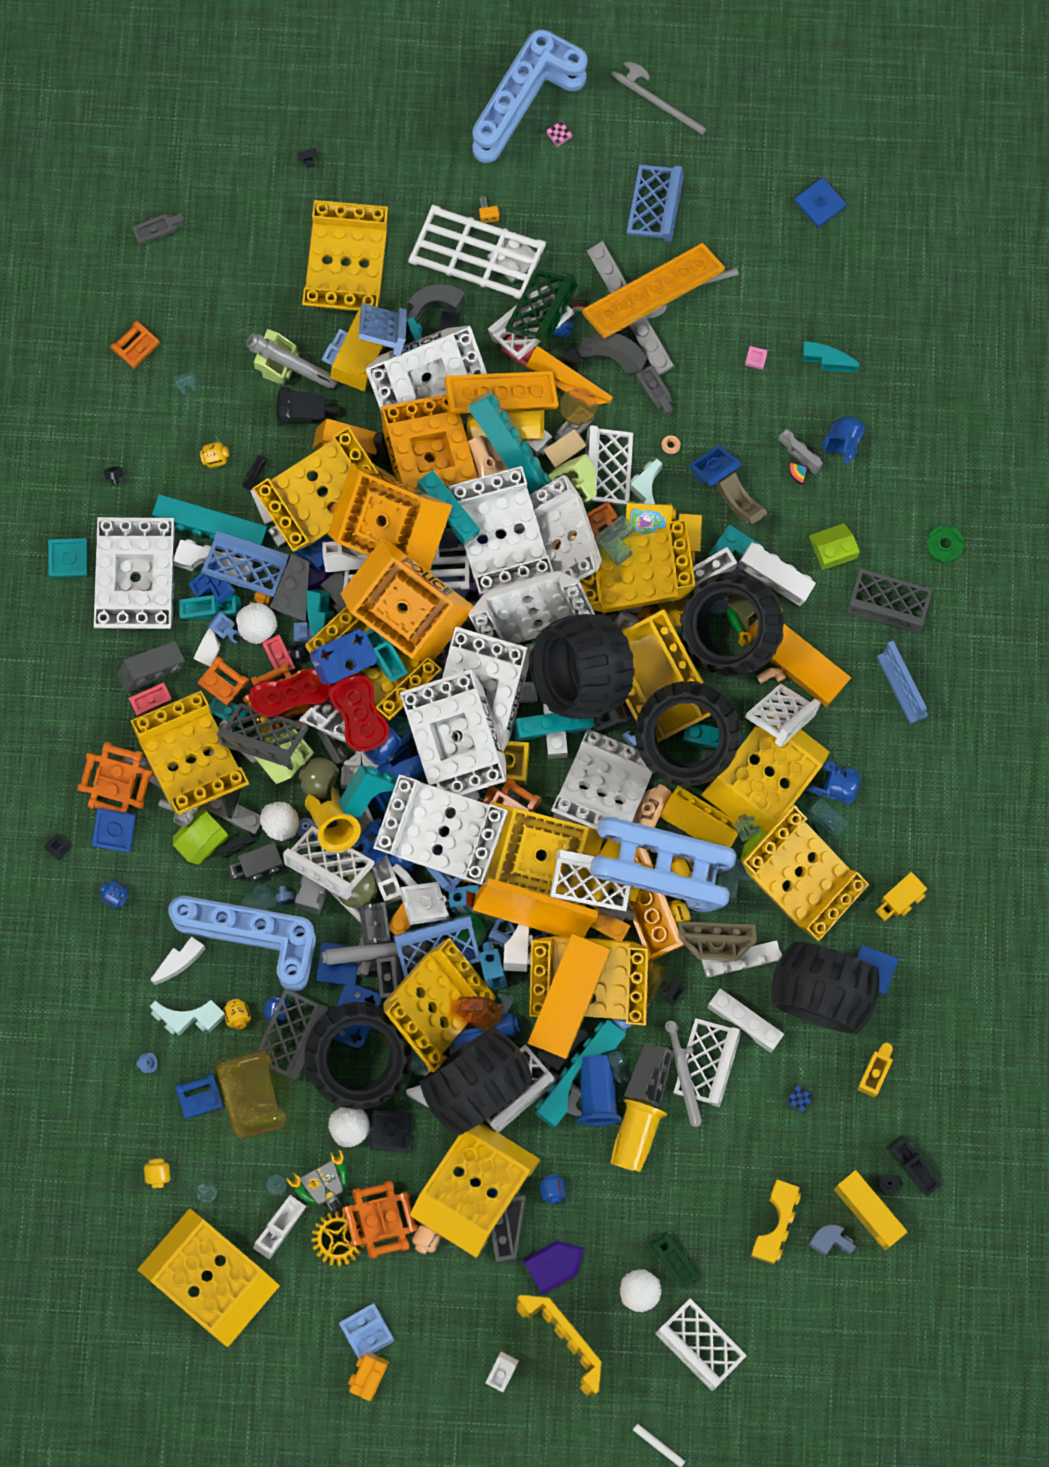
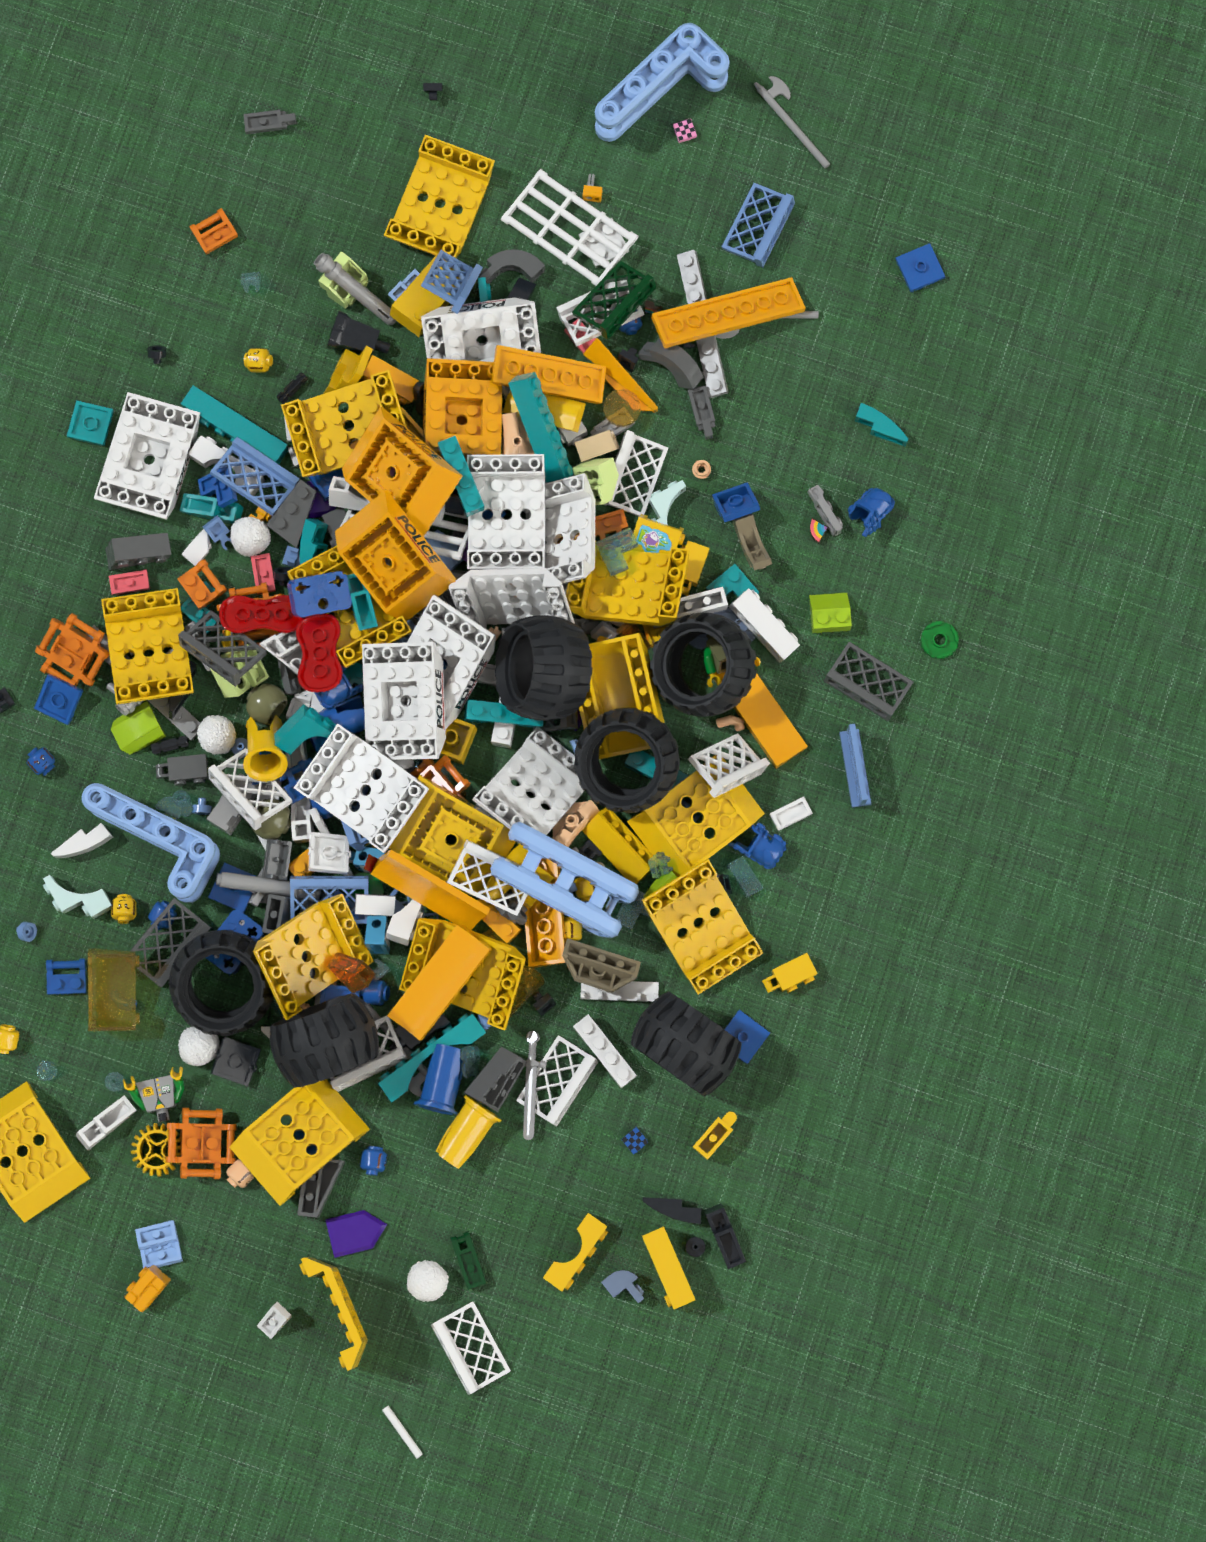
camera: 20 degrees right, 5 degrees up
bright pink tile [745,346,768,370] -> none
none -> yellow slope [323,346,373,394]
none -> white tile [355,894,395,916]
none -> black slope [642,1197,701,1224]
none -> white tile [769,797,813,831]

